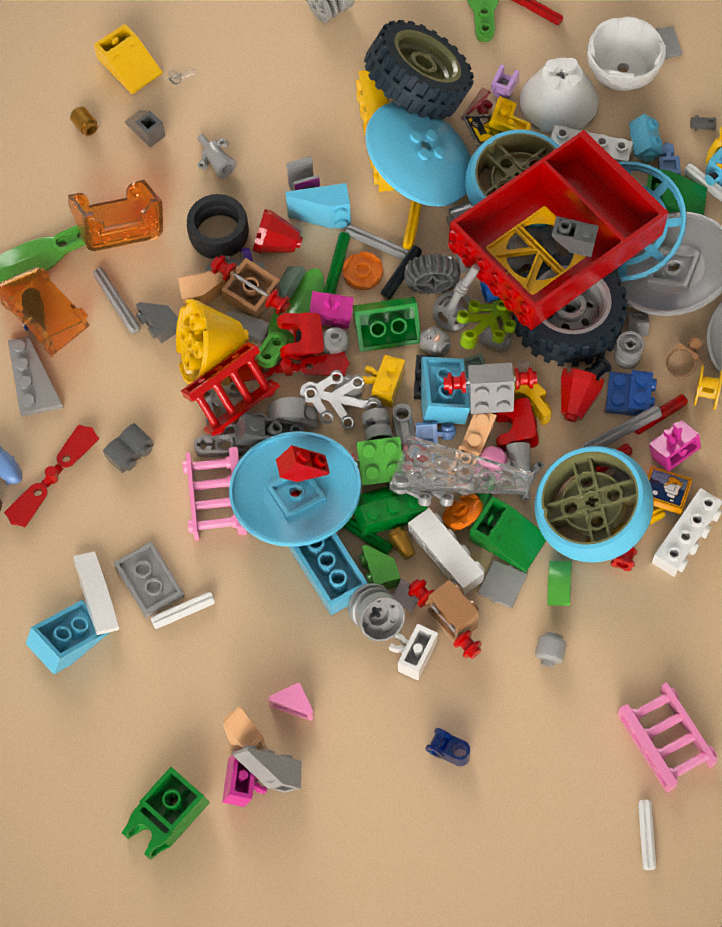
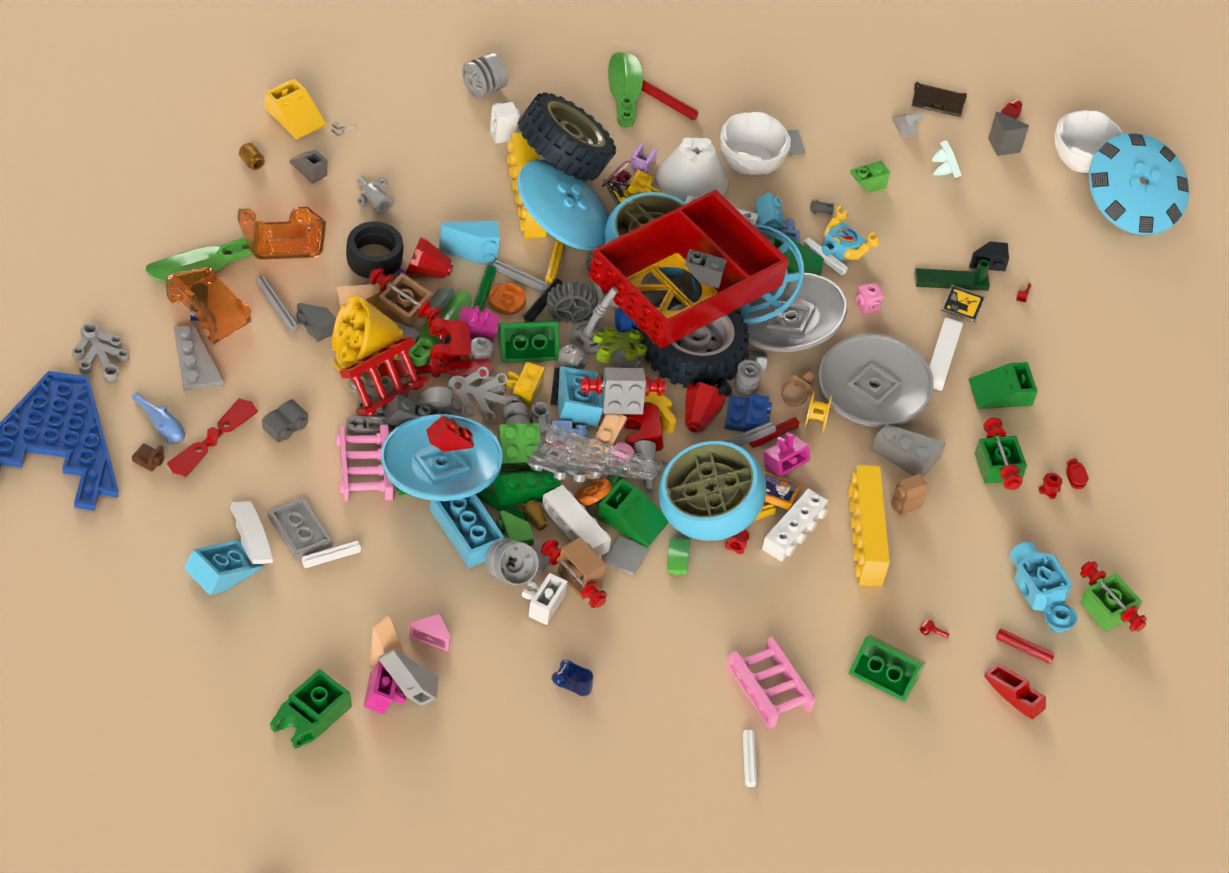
camera: 10 degrees left, 15 degrees down
light grey piece [286,156,320,191] -> none
light grey head [535,632,567,667] -> none
none -> white brick [490,102,520,144]

